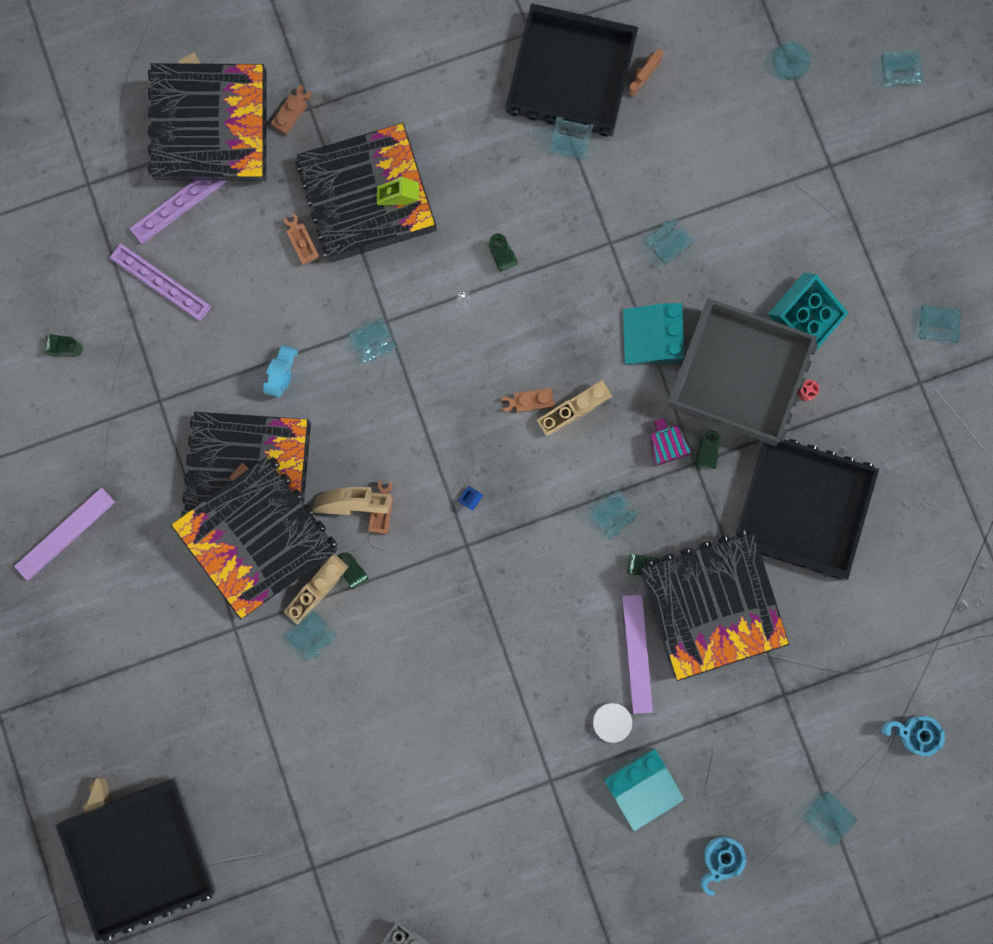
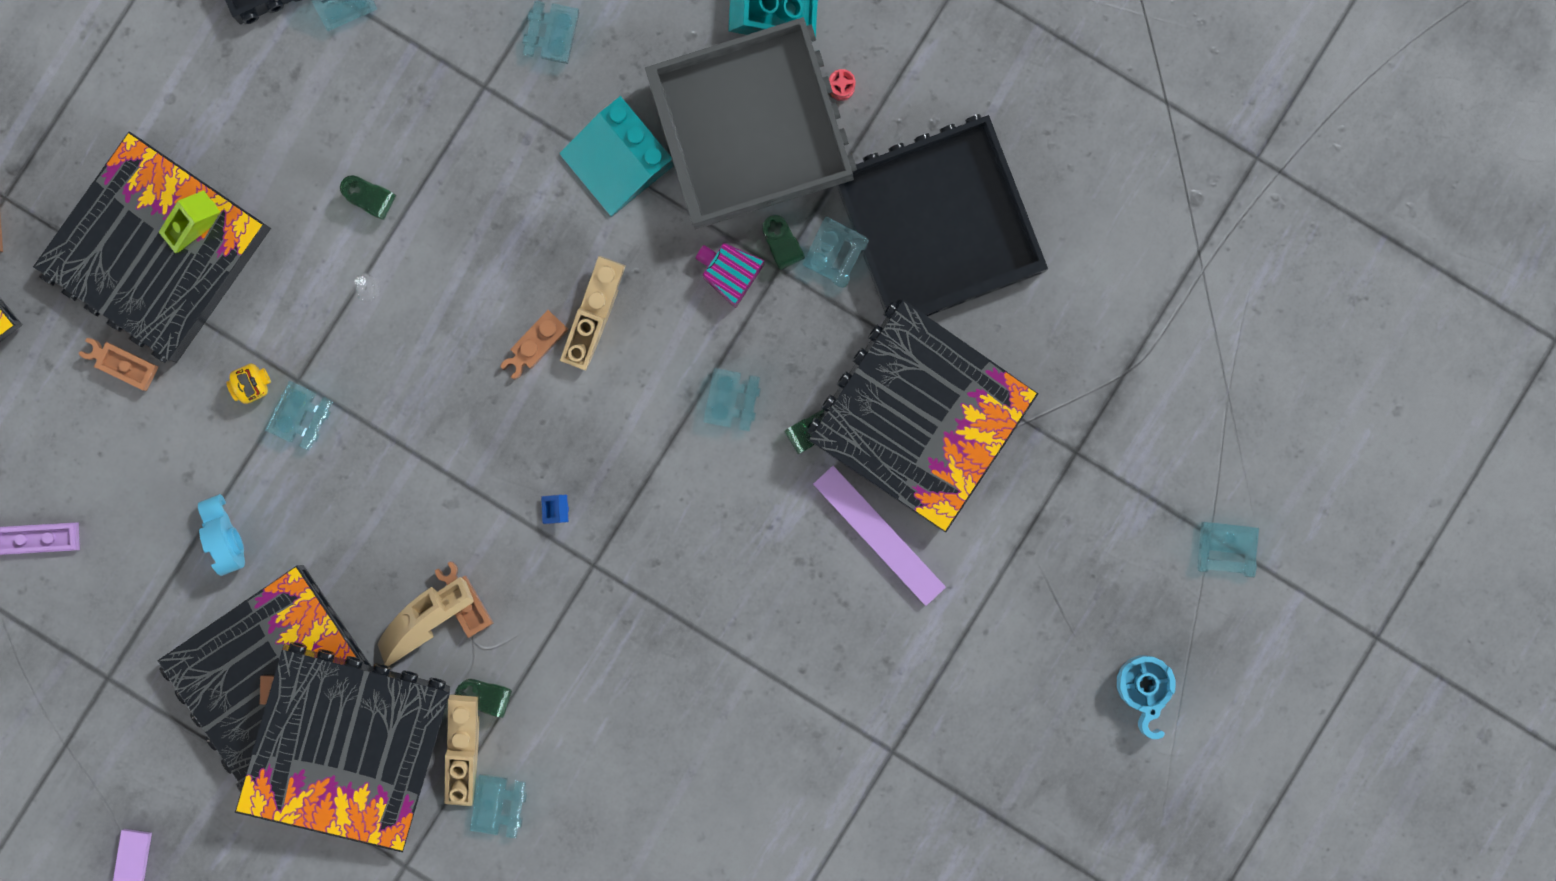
camera: 40 degrees left, 5 degrees up
white tile [593,703,632,743] -> none
teal slope [603,748,684,831] -> none
medium azure piece [882,716,945,756] -> none
none -> yellow head [226,363,271,404]
none -> clear light blue plate [802,216,869,288]

